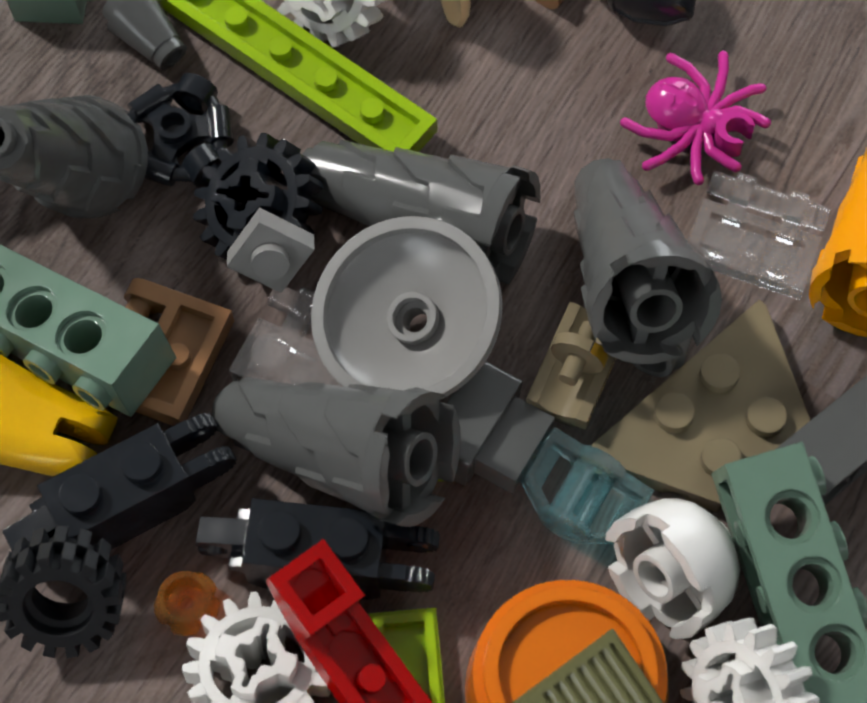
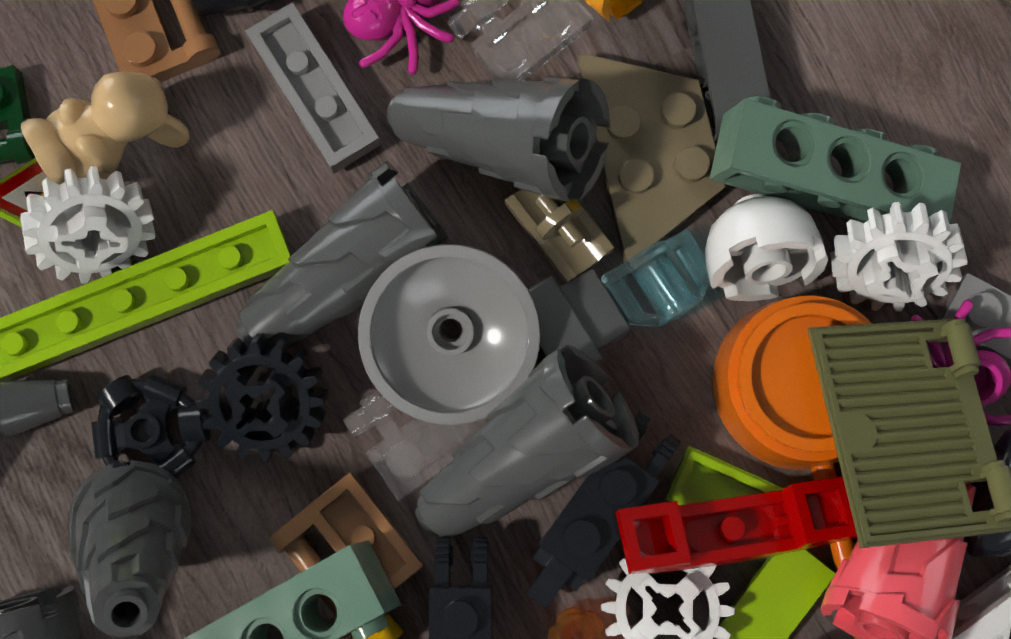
camera: 55 degrees left, 15 degrees up
light grey plate [227,207,315,293] -> none
none -> light grey plate [245,2,382,173]

